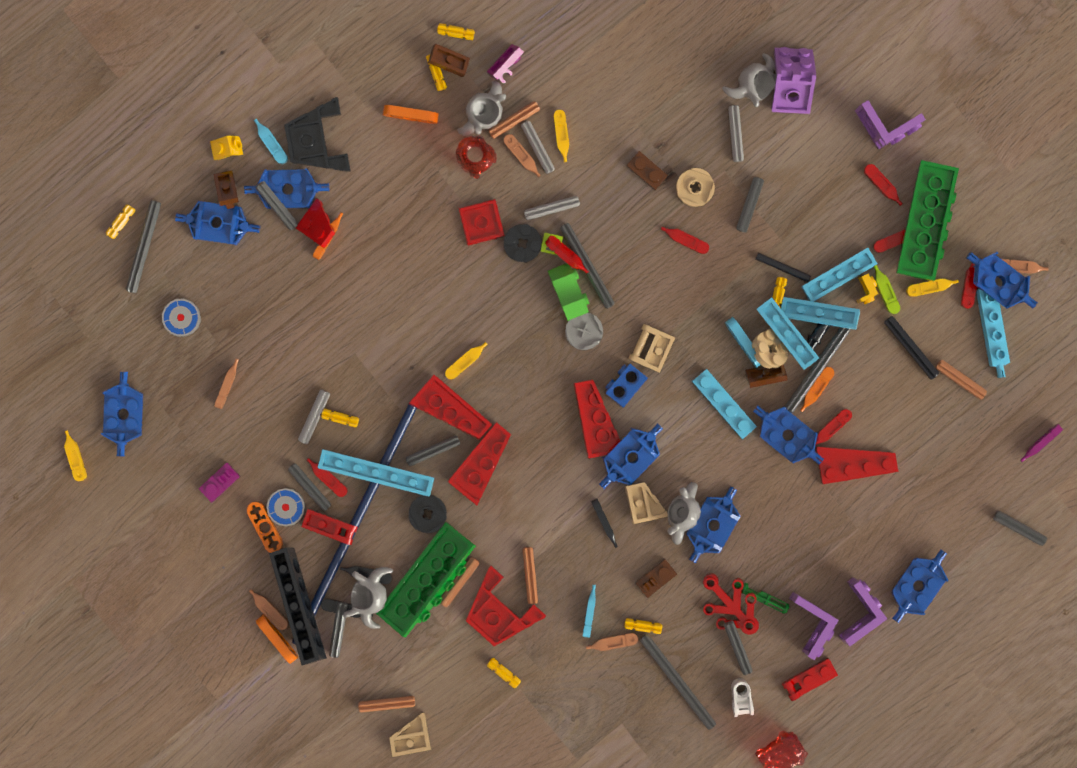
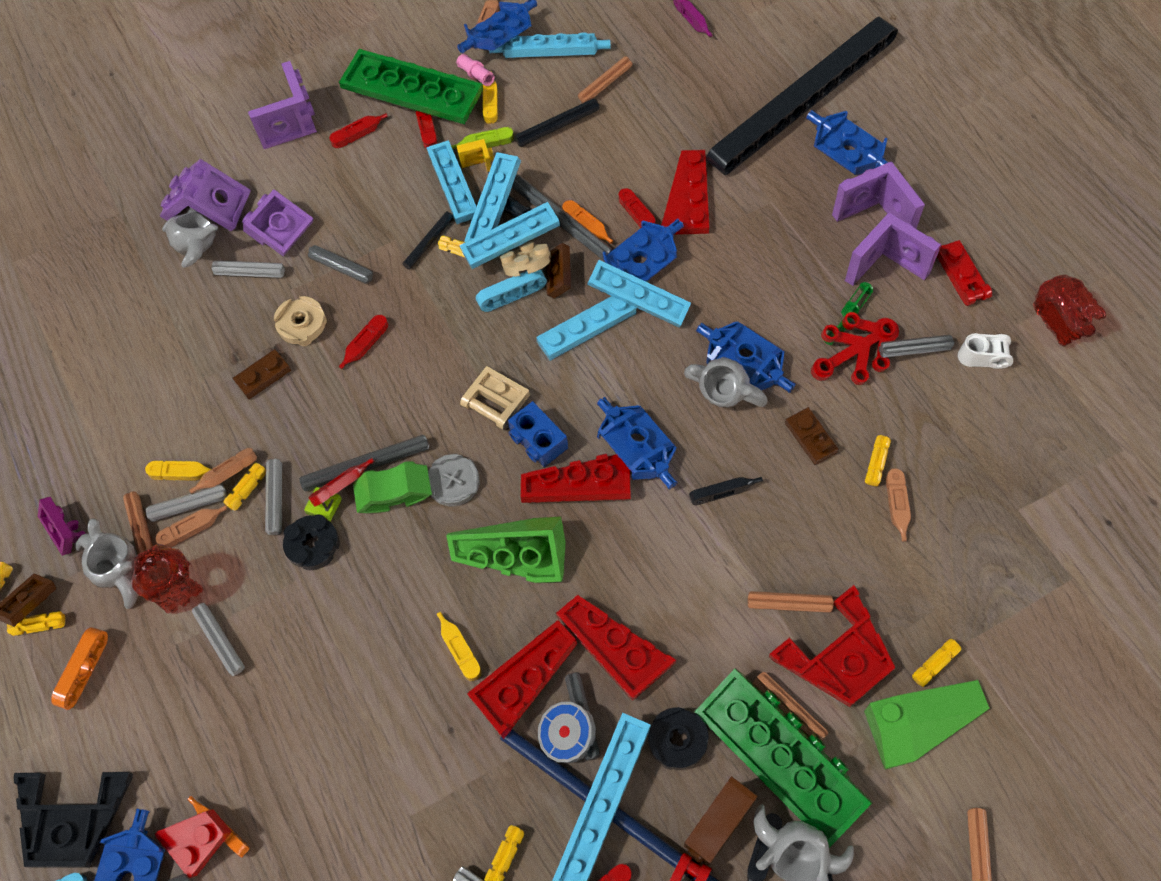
camera: 75 degrees left, 25 degrees down
tan wing [389,713,431,757] -> none
red tile [458,199,505,246] -> none
medium azure piece [583,585,596,638] -> none
tan wing [625,482,668,524] -> none
dark grey axle [640,634,716,730] -> none
red piece [961,263,977,309] -> none
dark grey axle [993,511,1047,546] -> none
none -> nougat piece [189,448,257,494]
none -> light grey axle [192,603,245,676]
none -> yellow axle [224,463,266,511]
none -> medium lavender plate [242,189,313,257]
none -> bright green wedge [446,517,566,583]
none -> bright pink pin [456,54,495,86]
none -> tile [538,702,596,763]
none -> medium azure plate [587,260,691,328]
none -> reddish brown slope [684,776,758,866]
none -> black beam [706,16,898,175]
none -> bright green wedge [864,680,990,770]

